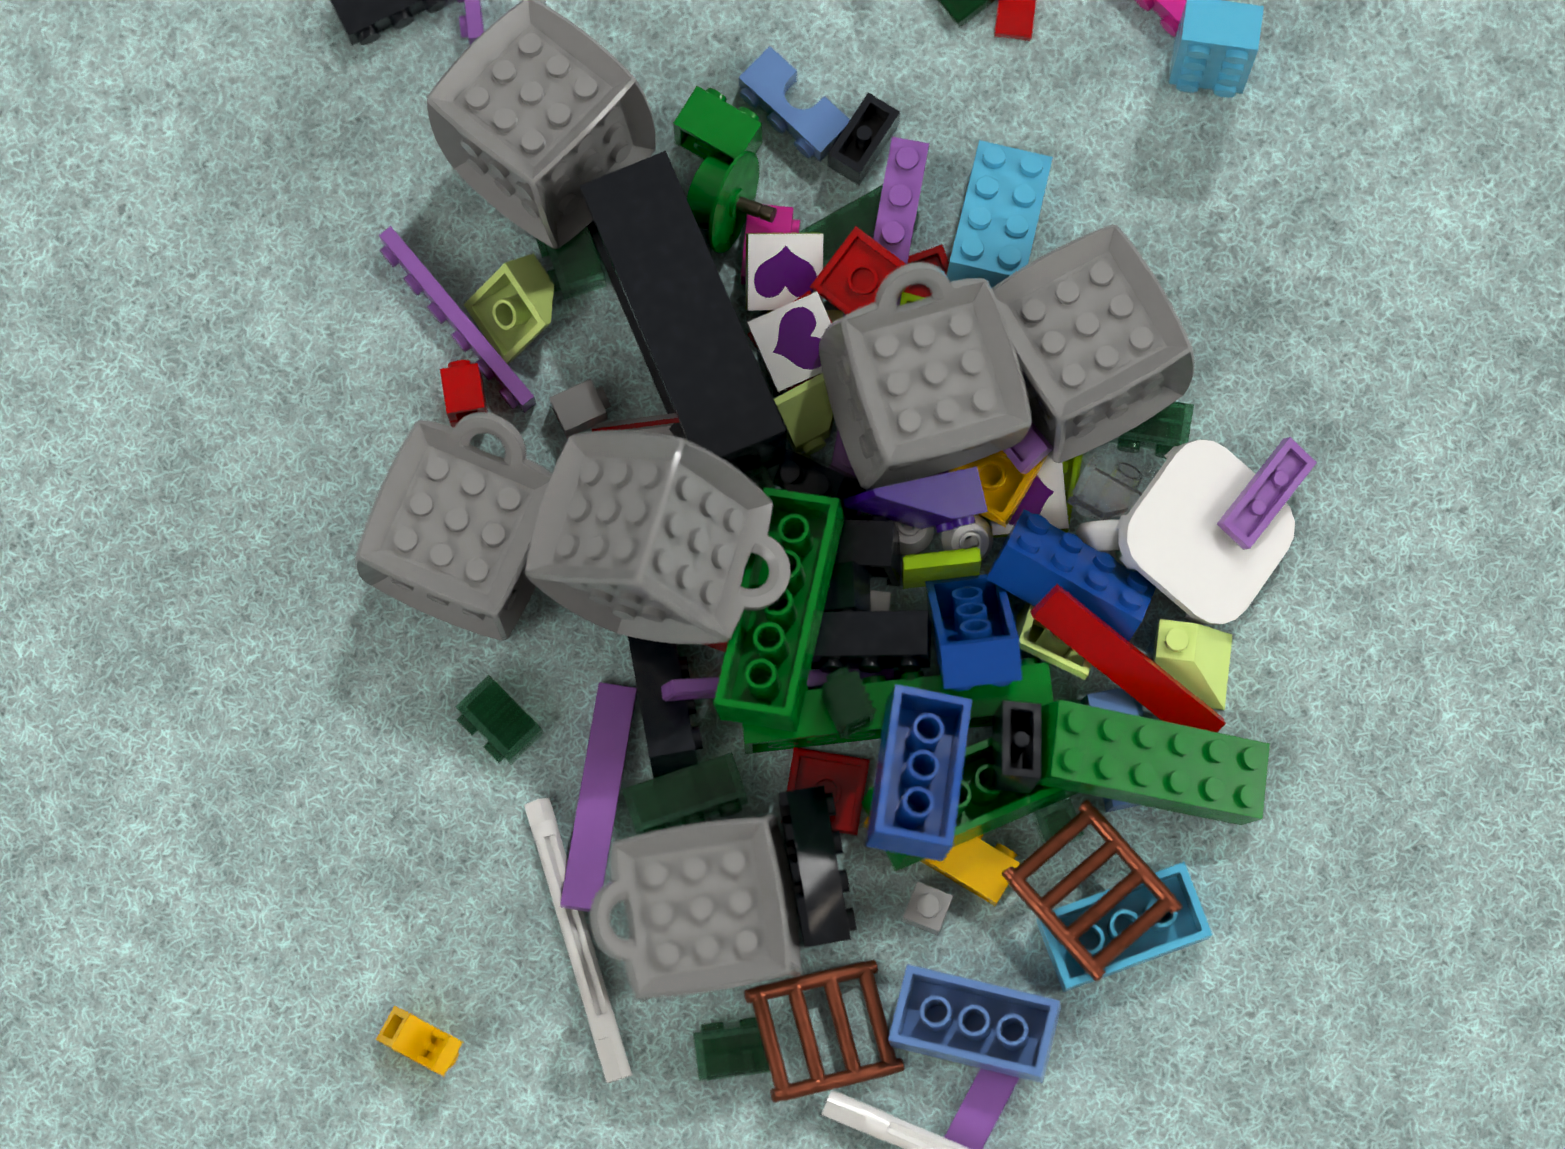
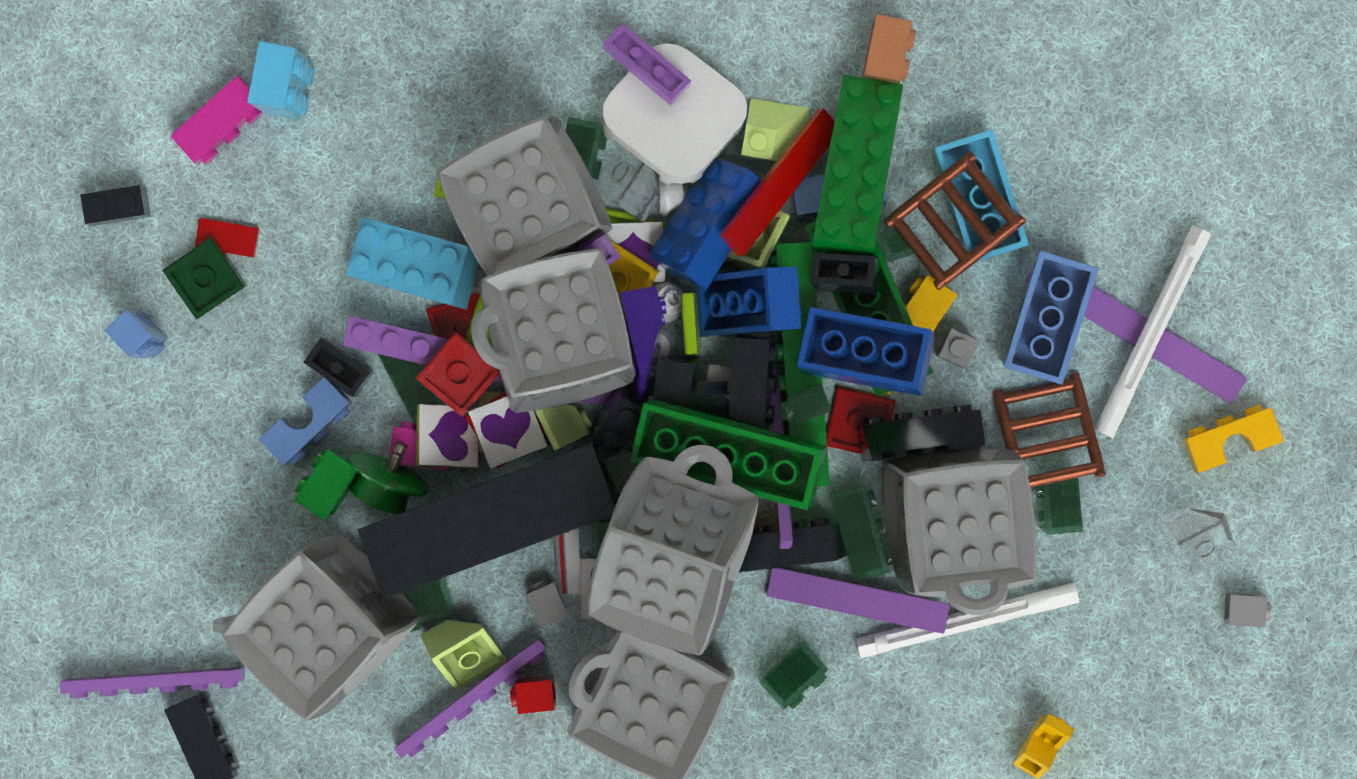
camera: 85 degrees left, 10 degrees up
none -> nougat brick [862,14,916,84]

